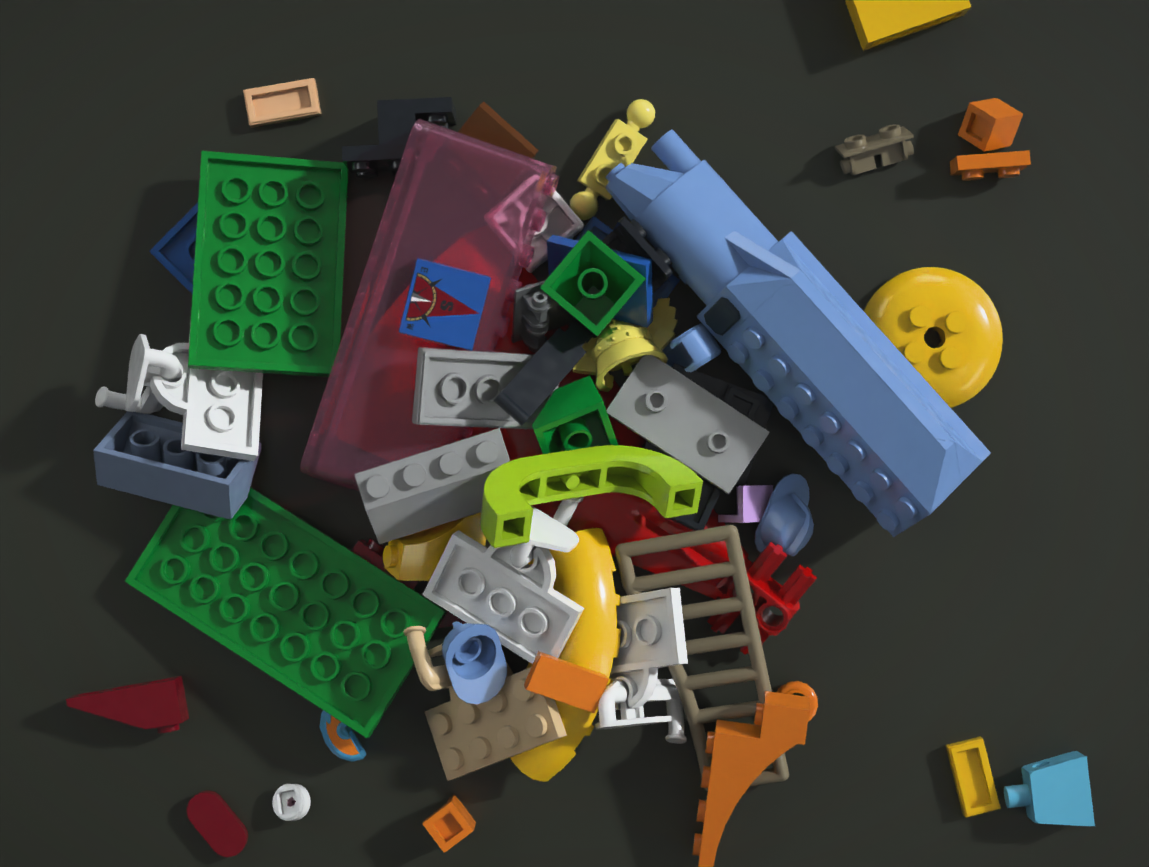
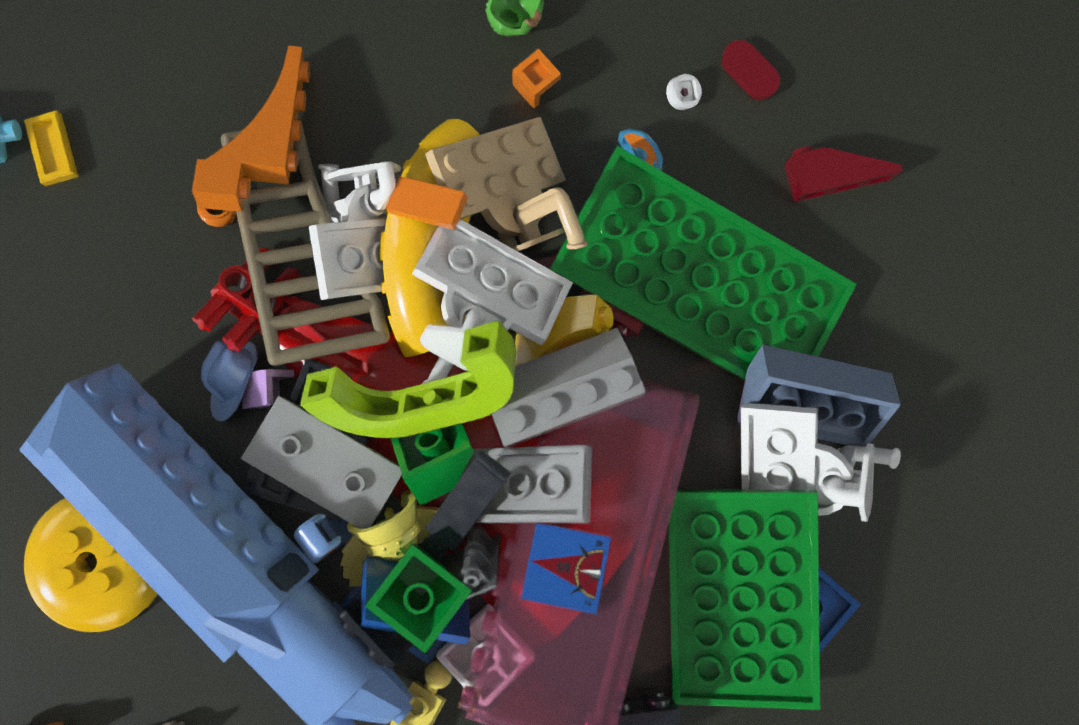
camera: 175 degrees right, 5 degrees down
medium blue piece [442,621,507,704] -> none

